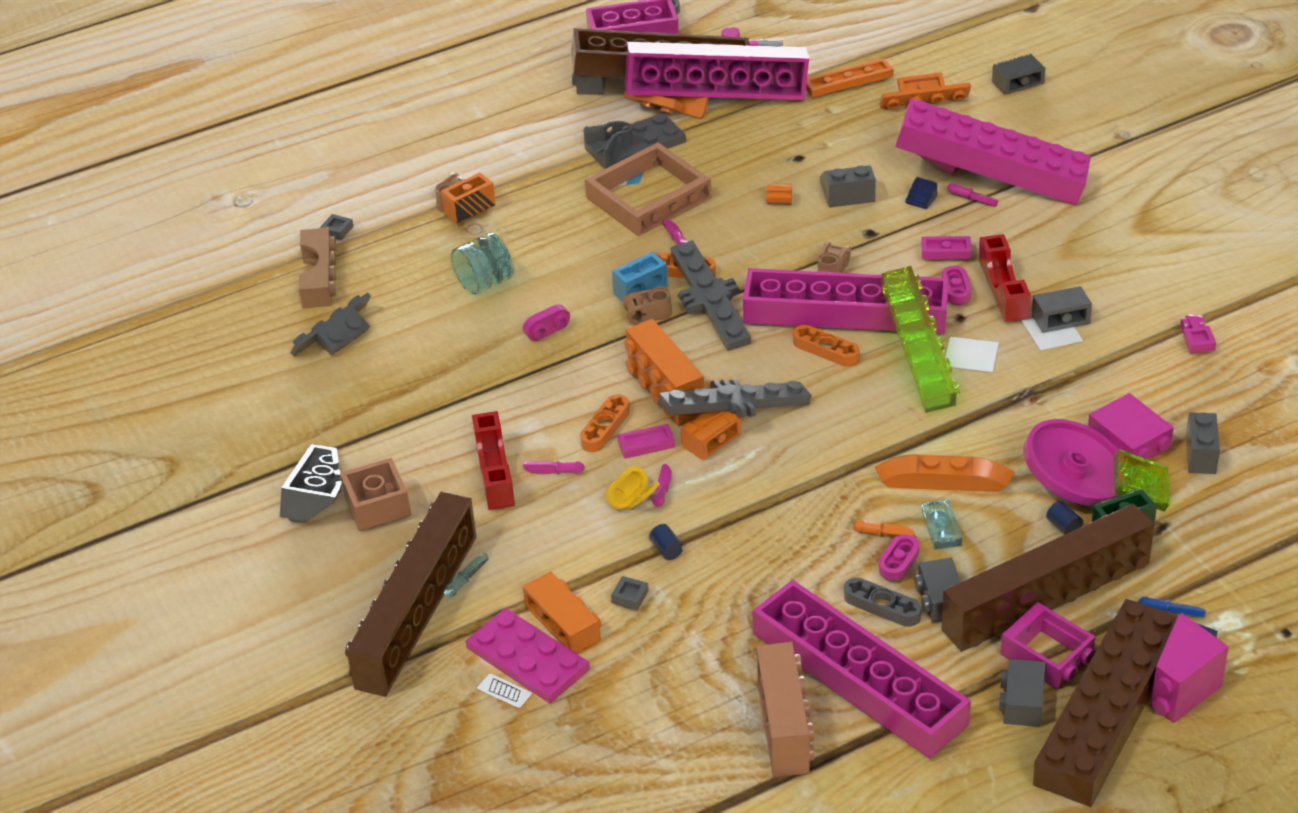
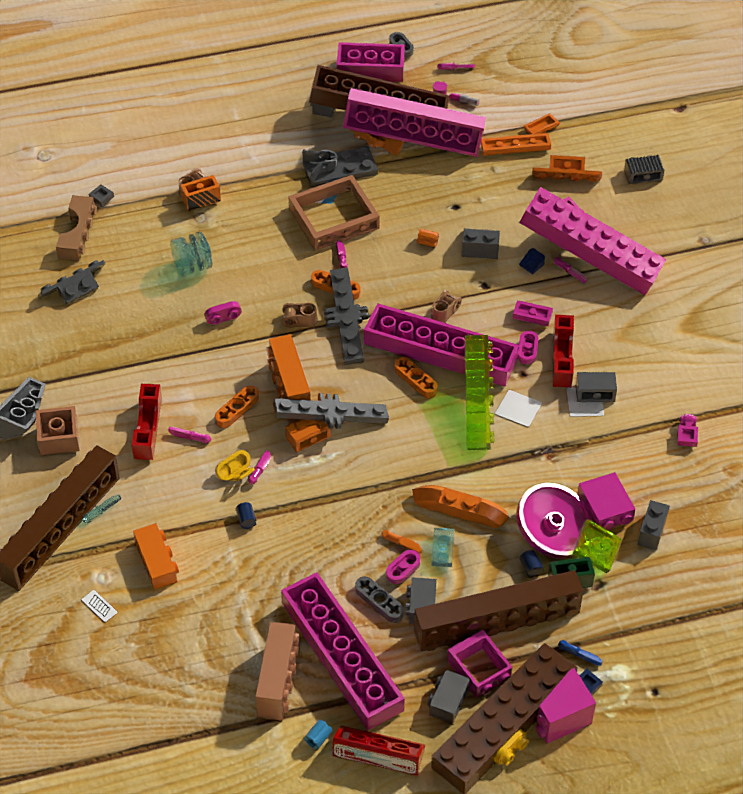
camera: 10 degrees right, 10 degrees up
dark pink plate [466,608,590,704] -> none
dark grey plate [611,576,649,610] -> none
dark azure brick [612,252,668,303] -> none
dark pink tile [617,424,676,459] -> none
none -> dark azure piece [304,720,332,749]
none -> red slope [332,725,425,776]
none -> dark pink piece [437,62,475,70]
none -> yellow bracket [494,729,529,765]
none -> orange tile [523,113,560,134]

